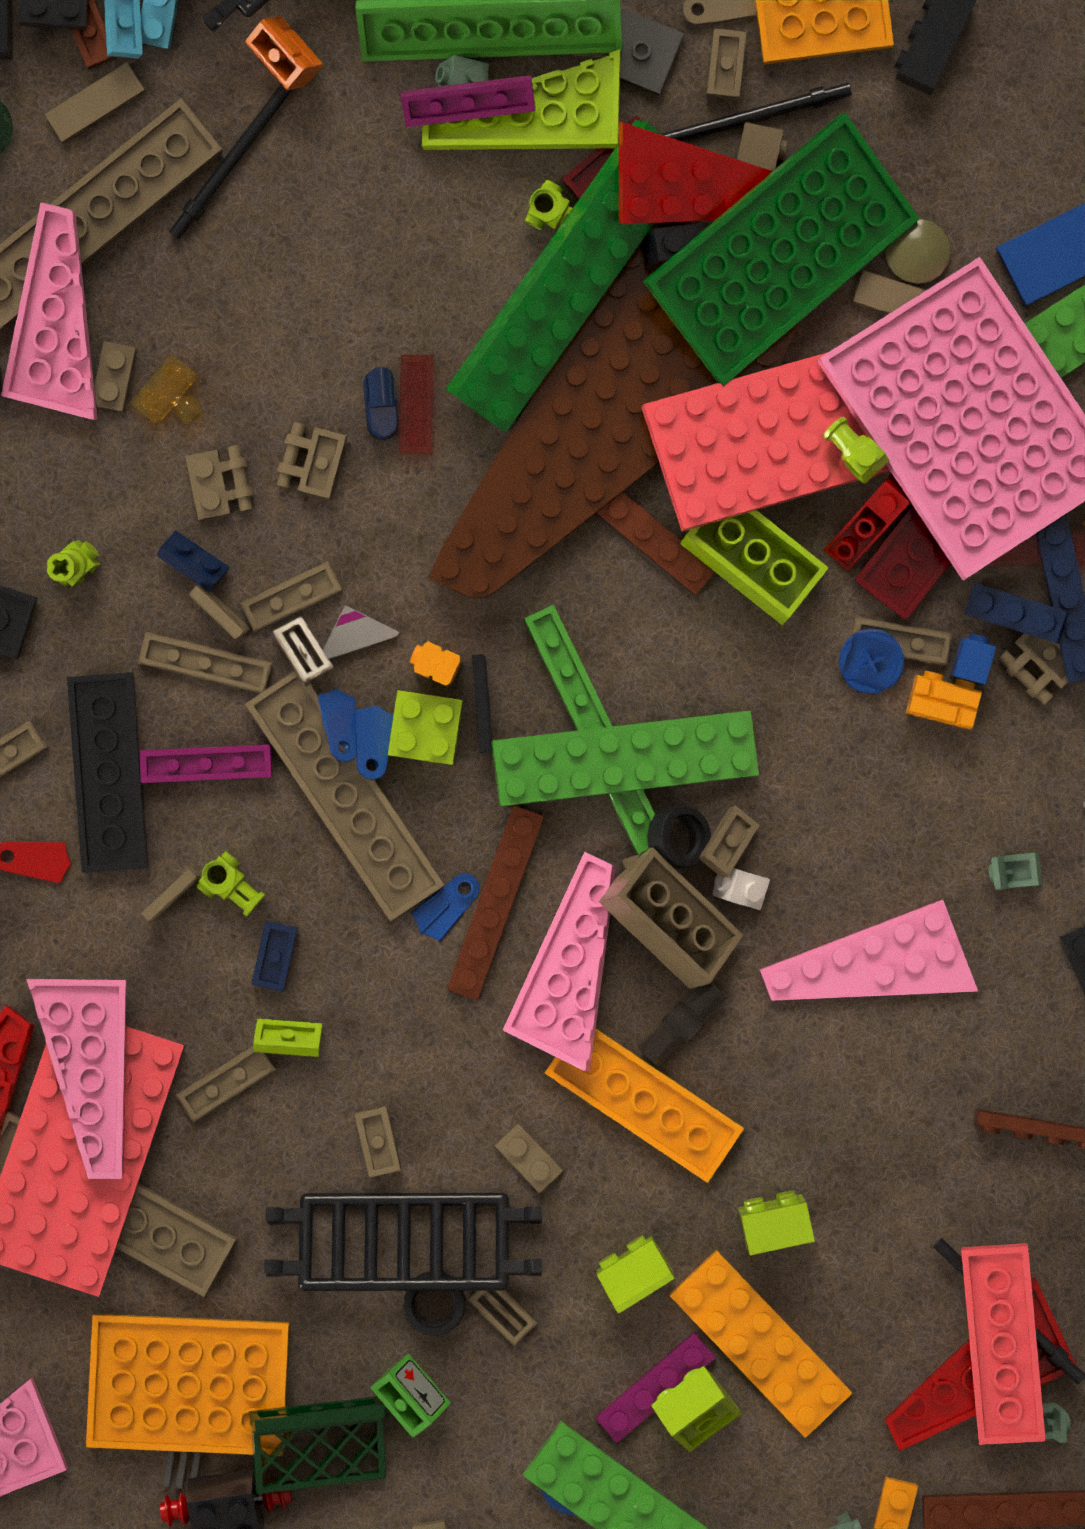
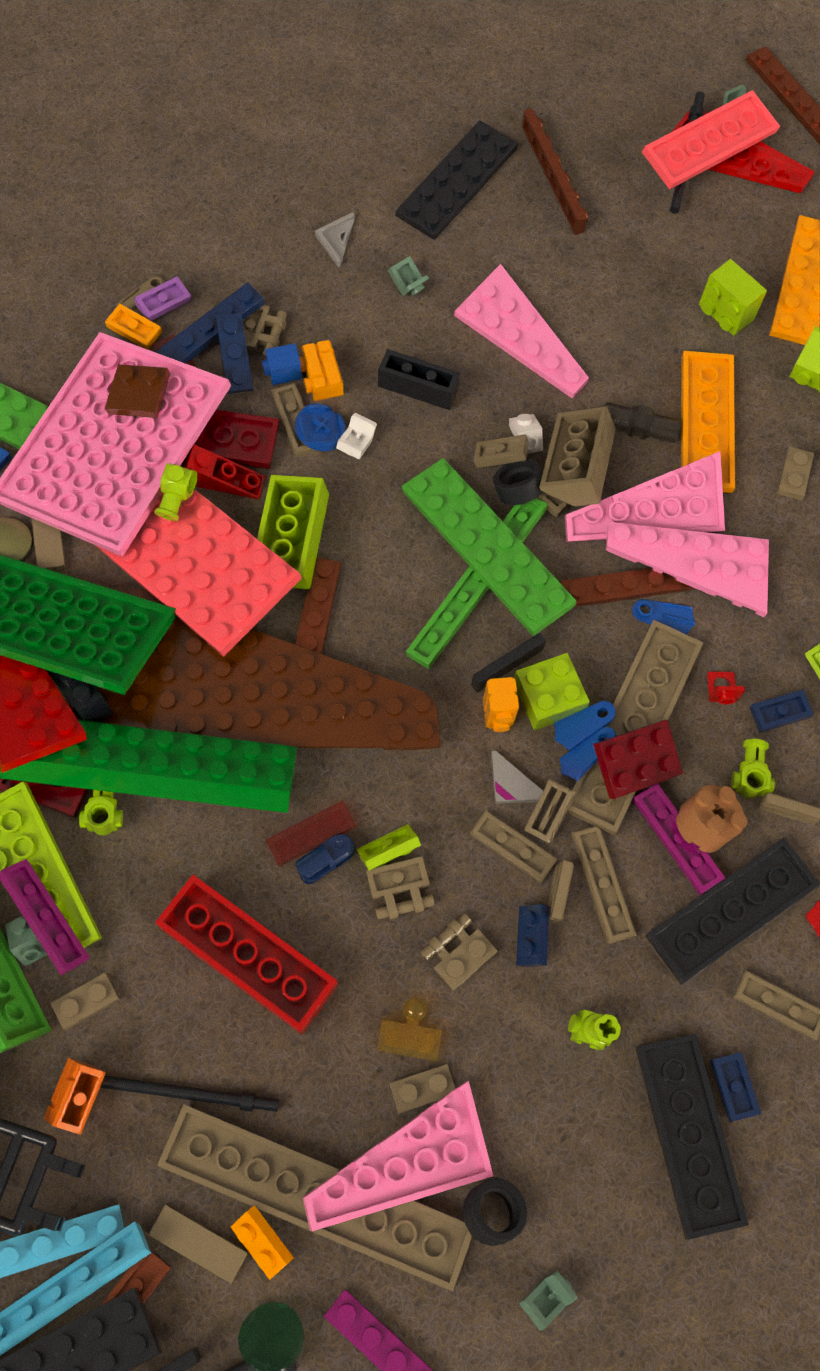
camera: 125 degrees left, 20 degrees down
none -> dark tan plate [50,972,120,1031]
none -> reddish brown plate [105,364,170,418]
none -> red brick [155,874,338,1035]
none -> light orange plate [231,1205,294,1280]
none -> white bracket [336,413,377,459]
none -> lime plate [357,824,421,871]
none -> black brick [378,349,460,410]
none -> dark red plate [593,720,683,799]
none -> bright pink wing [606,522,769,617]
none -> medium nougat brick [676,785,748,853]
none -> red bracket [707,672,745,705]

